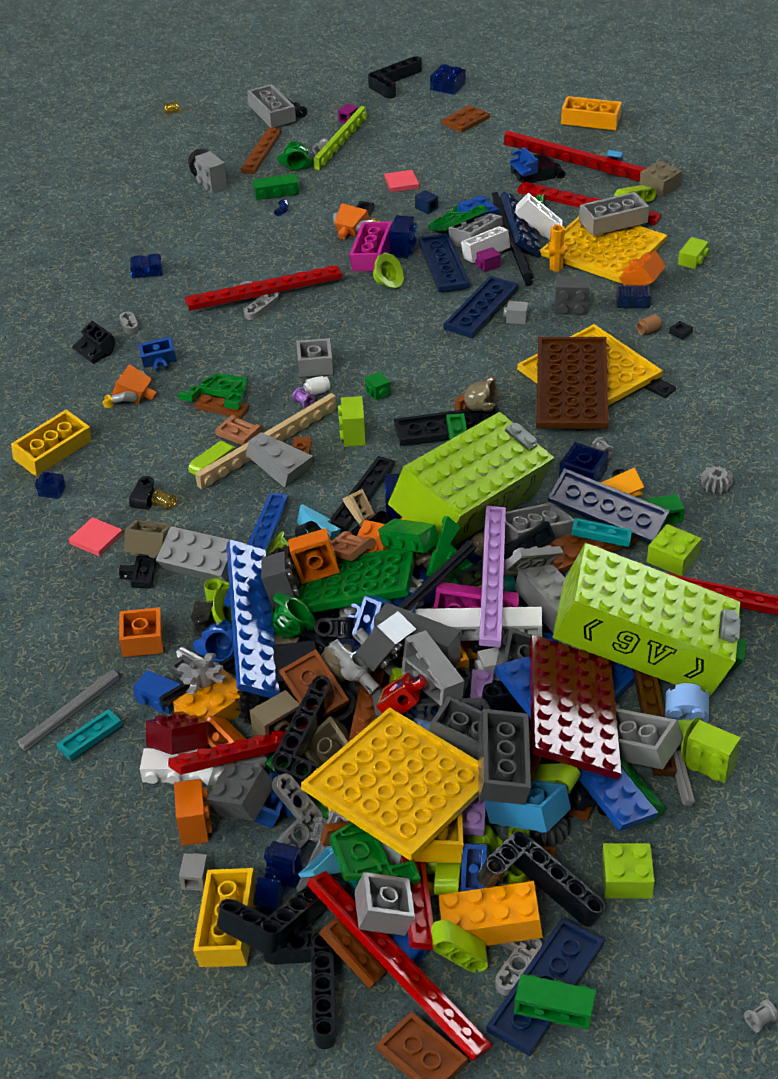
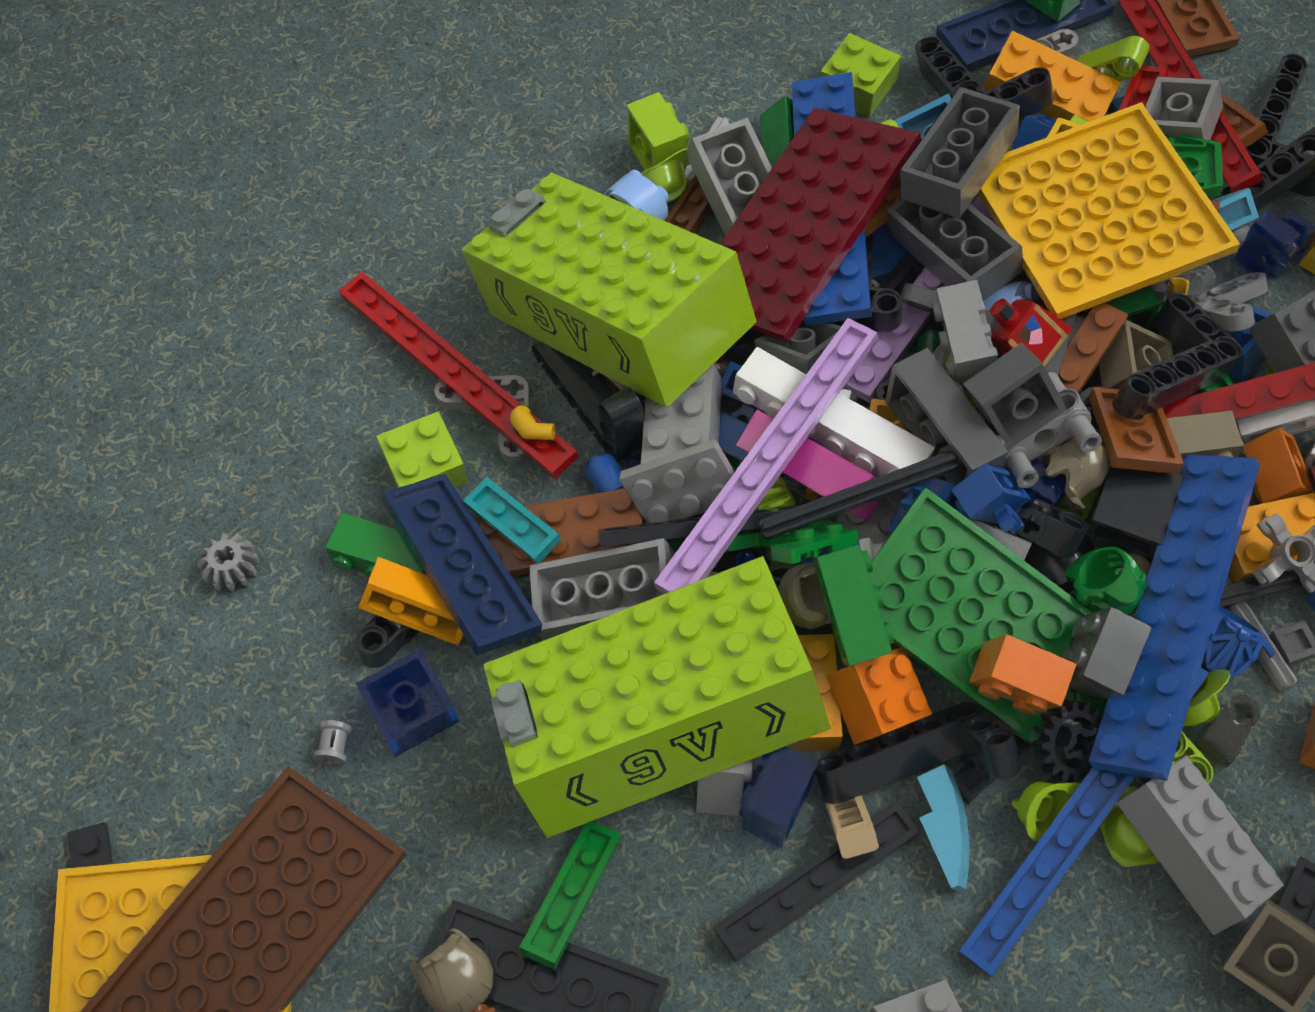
camera: 150 degrees left, 20 degrees up
nougat plate [331,531,376,561] -> none

